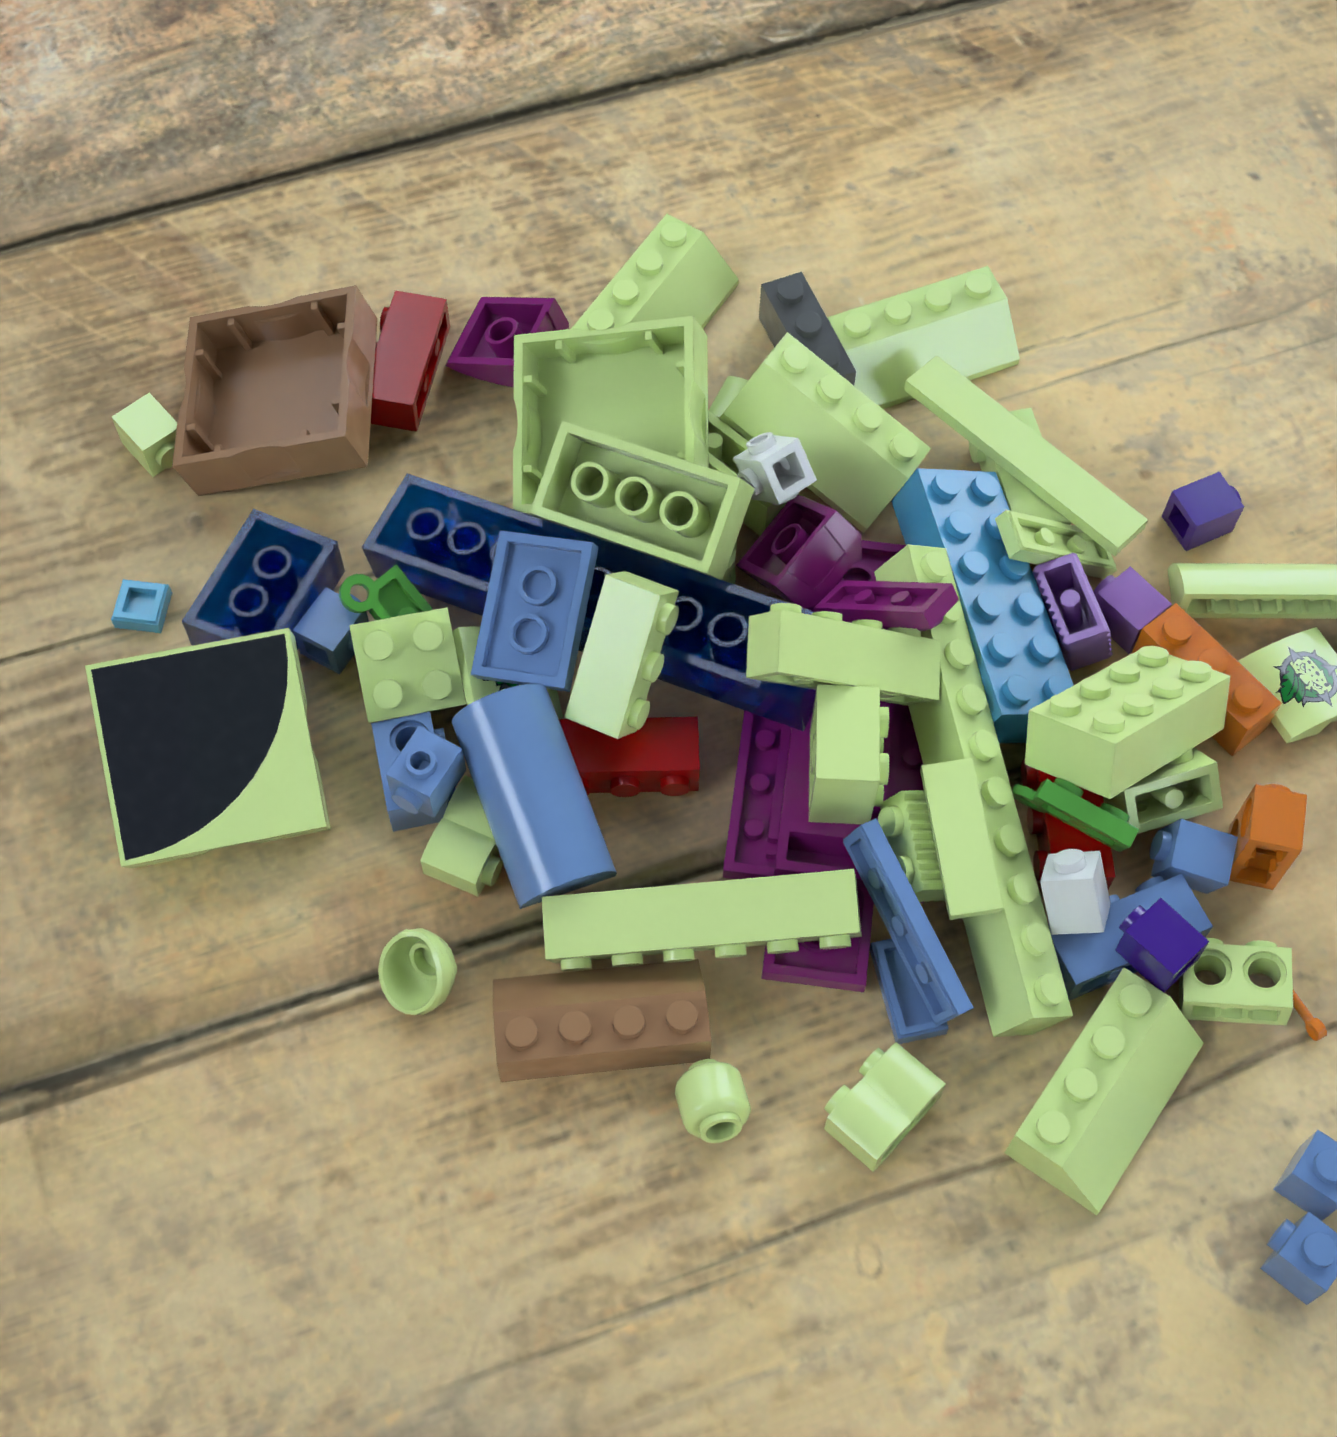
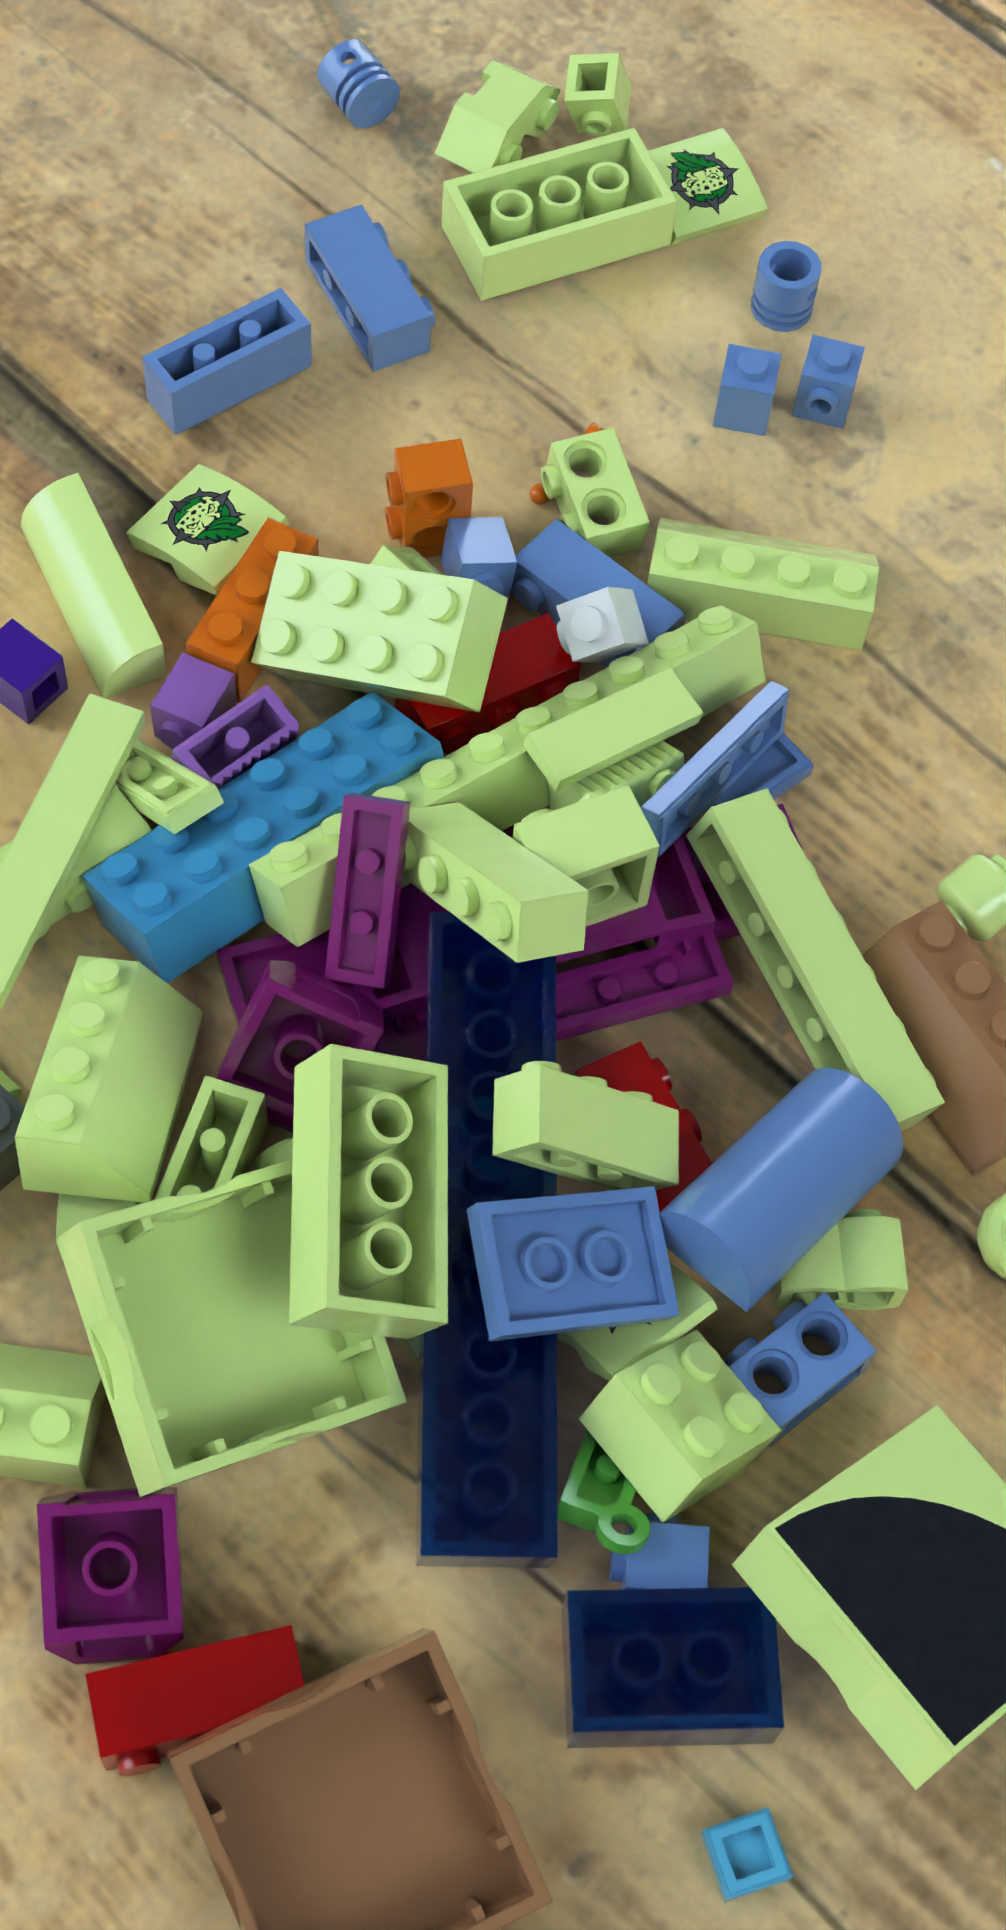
camera: 120 degrees left, 0 degrees up
medium blue brick [386,726,466,818] -> none
white brick [733,432,817,505] -> none
yellowish green brick [824,1042,946,1172] -> none
bright green hinge [1012,778,1139,852] -> none
dark purple brick [1115,898,1209,992] -> none

